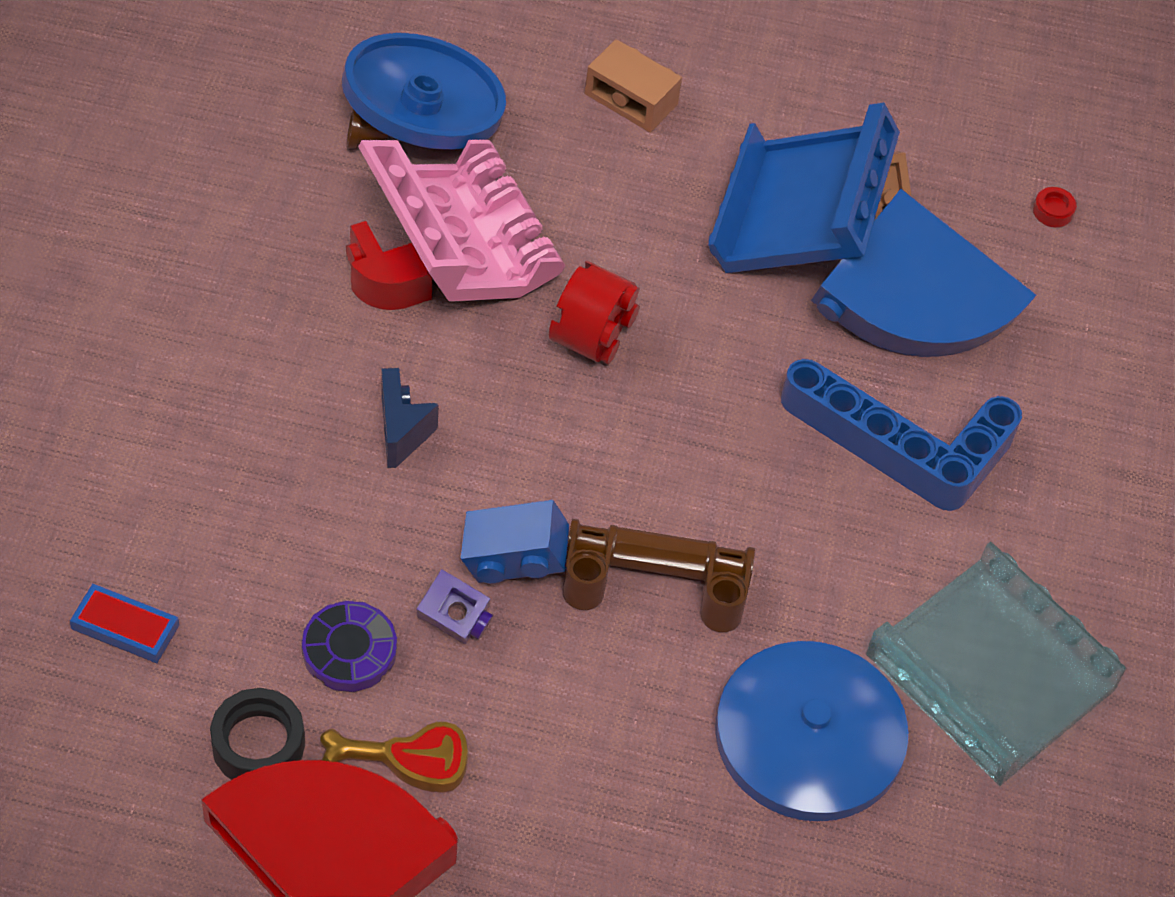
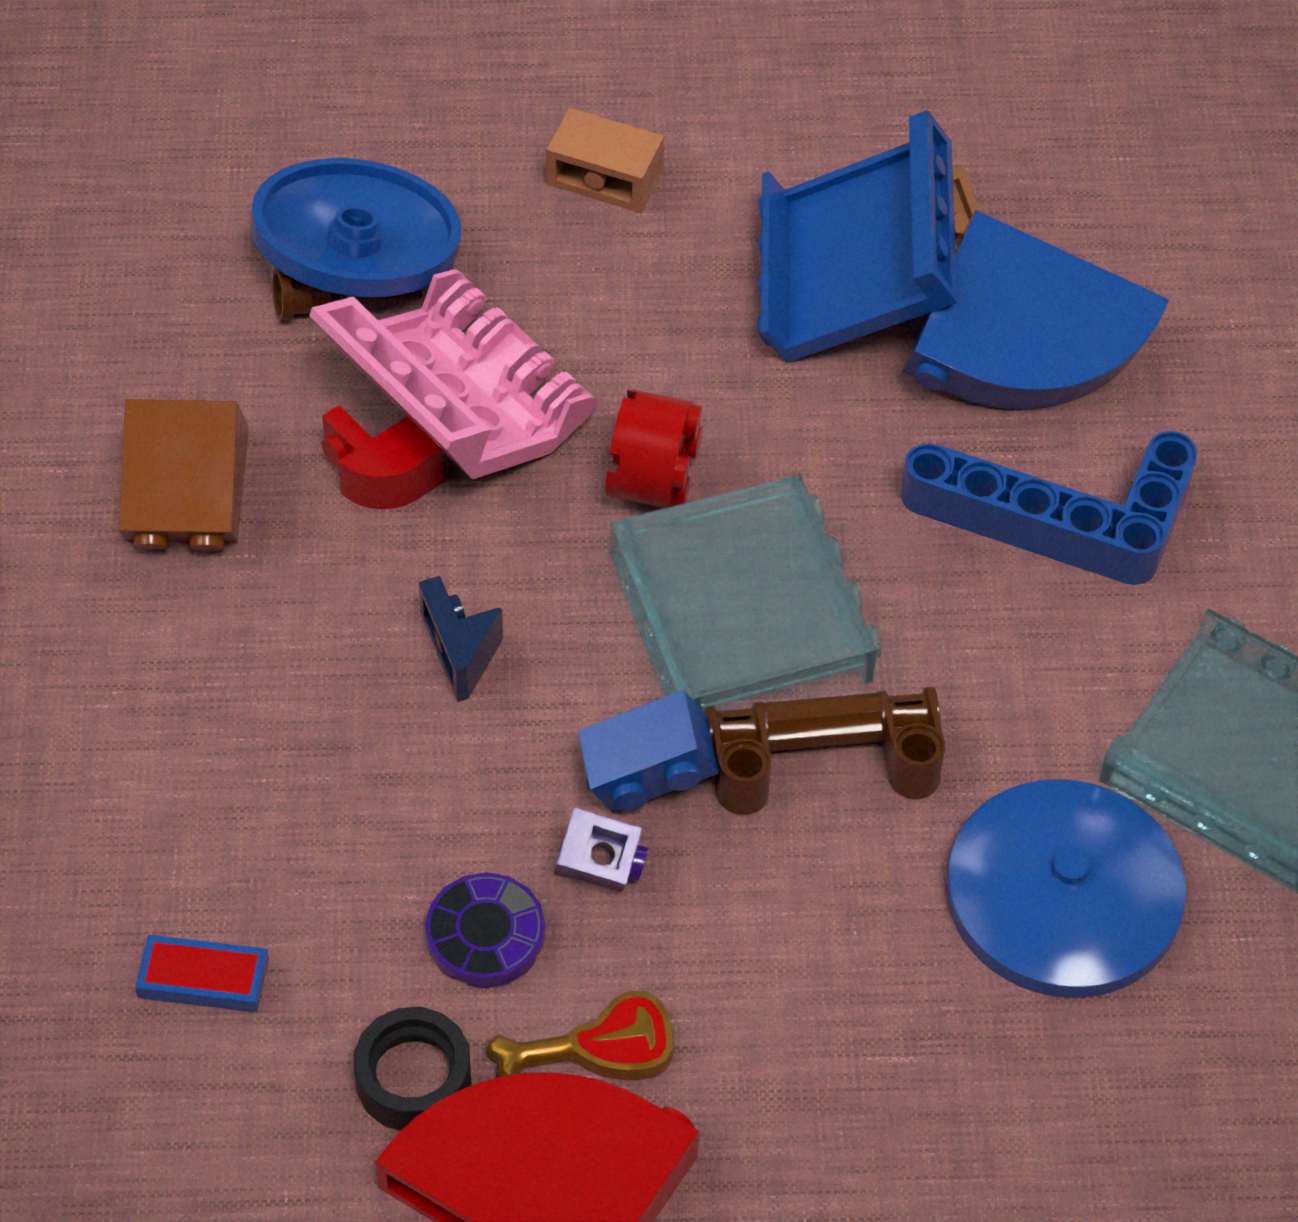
camera: 10 degrees left, 0 degrees up
red tile [1033,187,1077,228] -> none
none -> dark orange slope [119,399,249,551]
none -> clear light blue panel [610,474,882,710]

